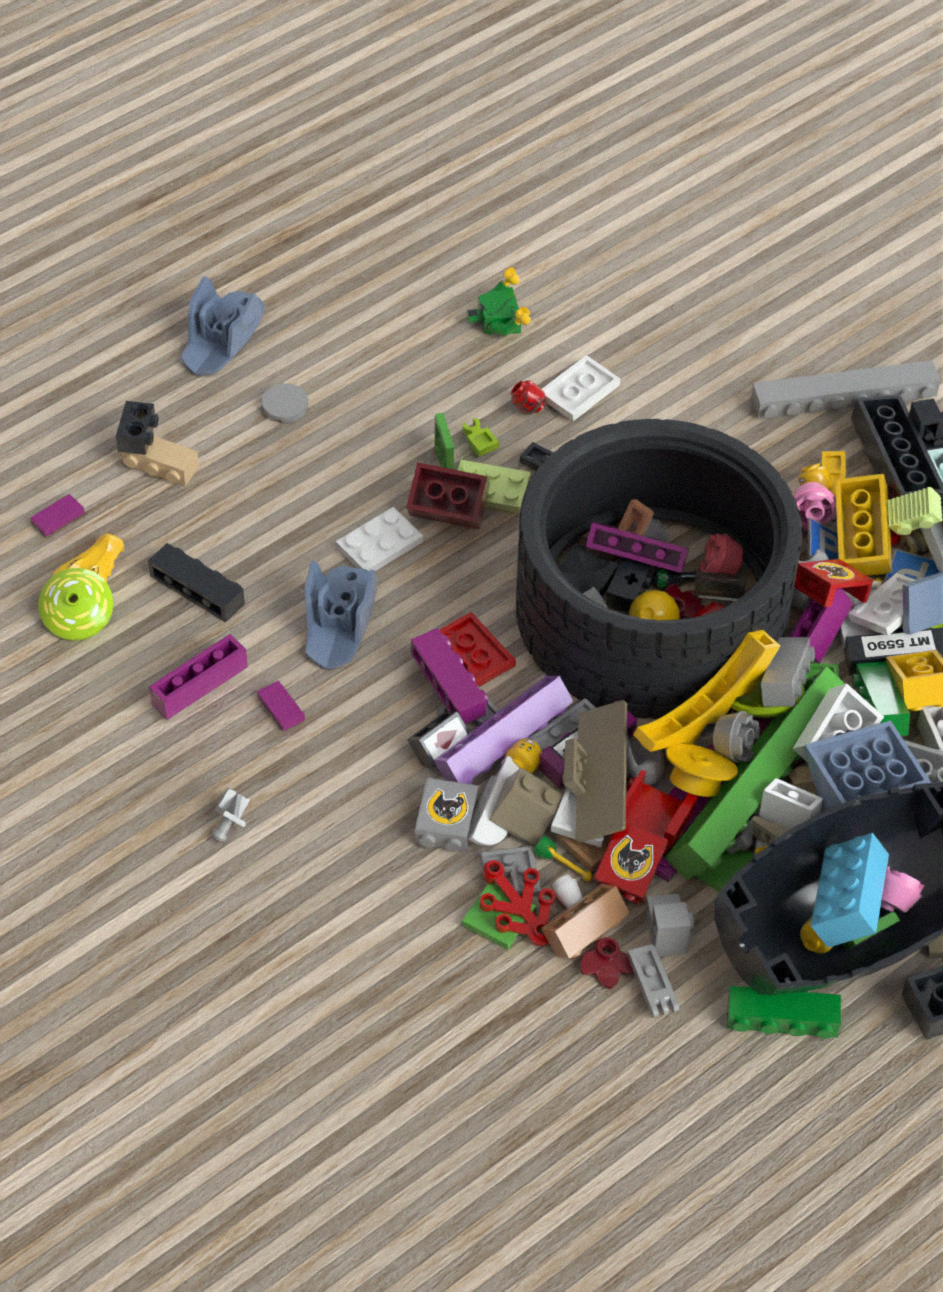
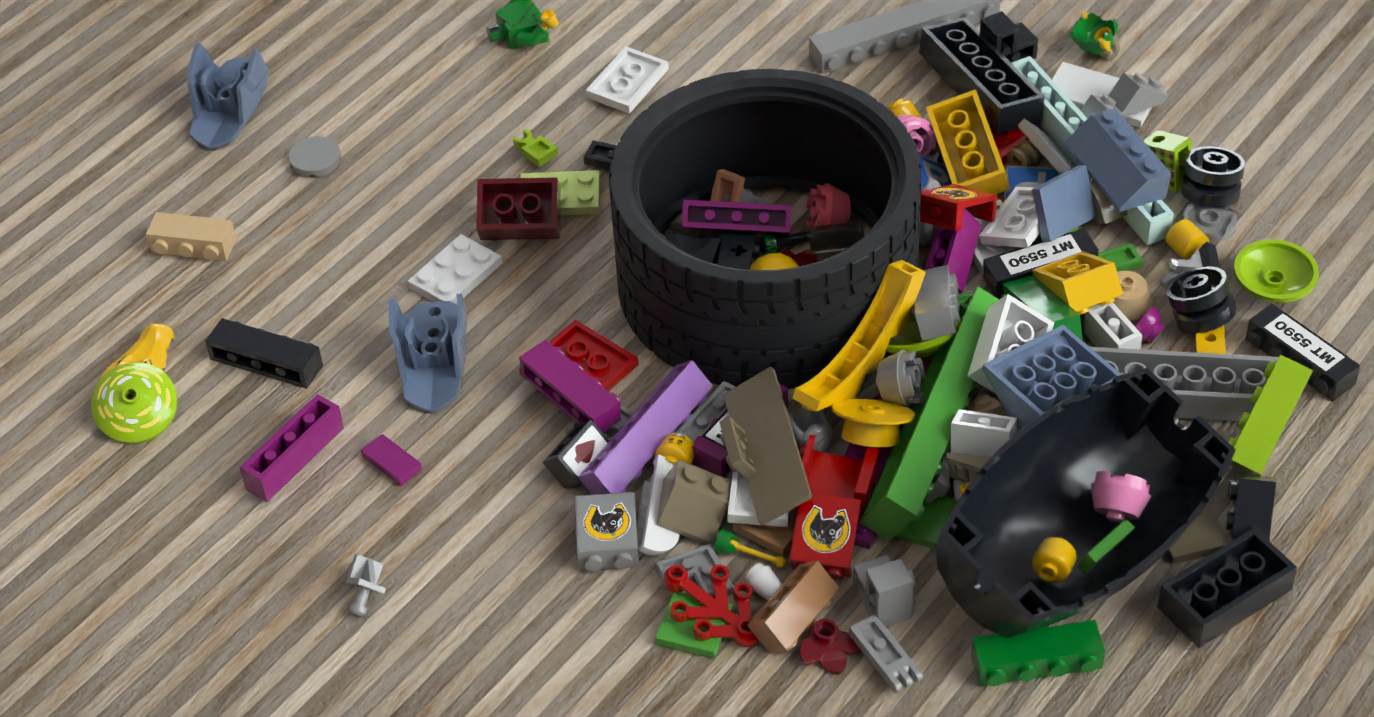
camera: 10 degrees left, 5 degrees down
magenta tile [30,494,85,537] -> none
black brick [116,401,159,455] -> none
bright green tile [434,412,454,469] -> none
red head [510,380,545,415] -> none
medium azure brick [811,833,889,948] -> none
yellow plate [821,451,846,496] -> none
yellowish green brick [887,487,942,535] -> none

